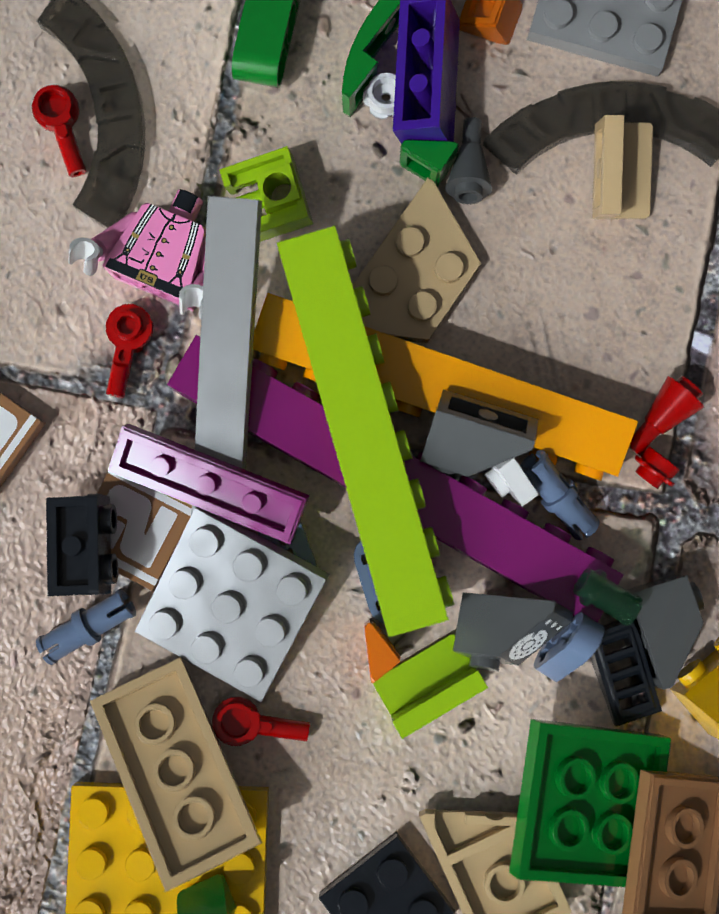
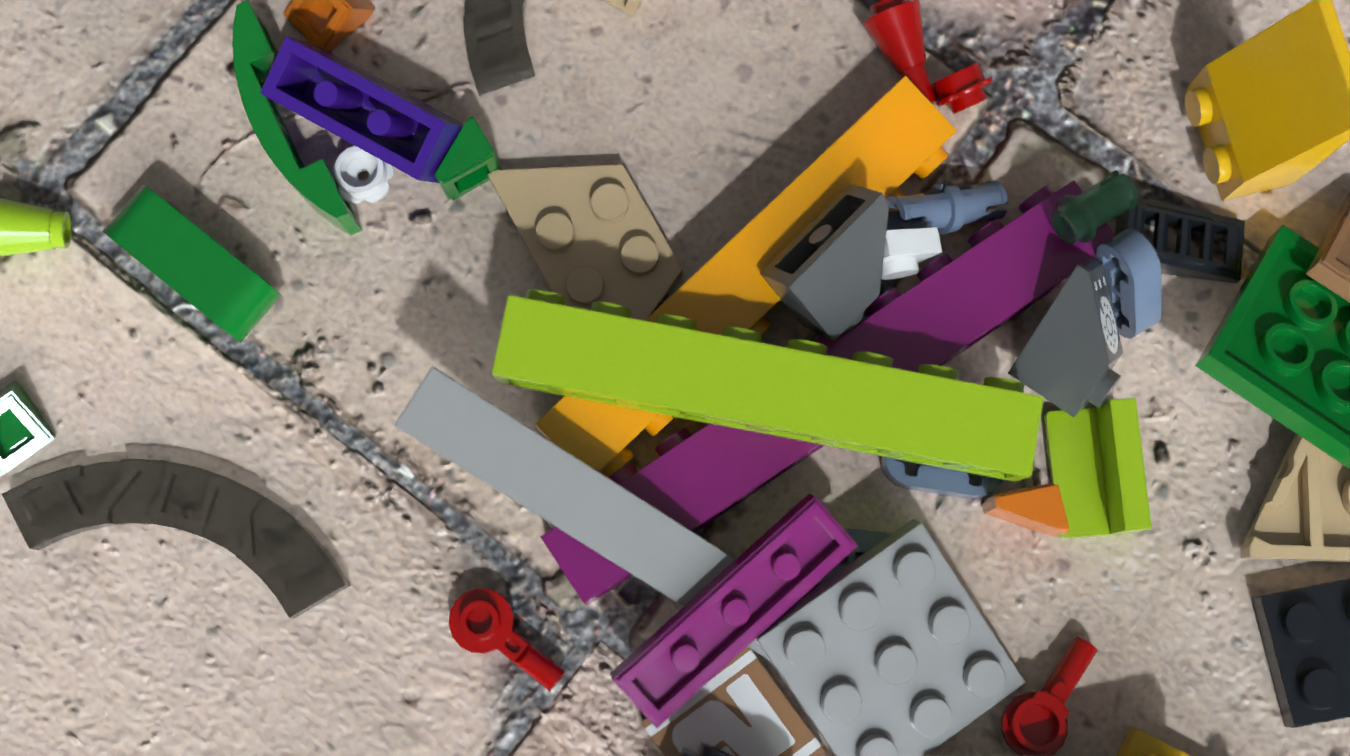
camera: 65 degrees left, 5 degrees down
red plate [32,85,87,177] -> none
torso [68,189,206,319] -> none
lime brick [219,146,313,242] -> none
dark grey cone [445,117,492,204] -> none
dark grey slope [619,575,704,690] -> none

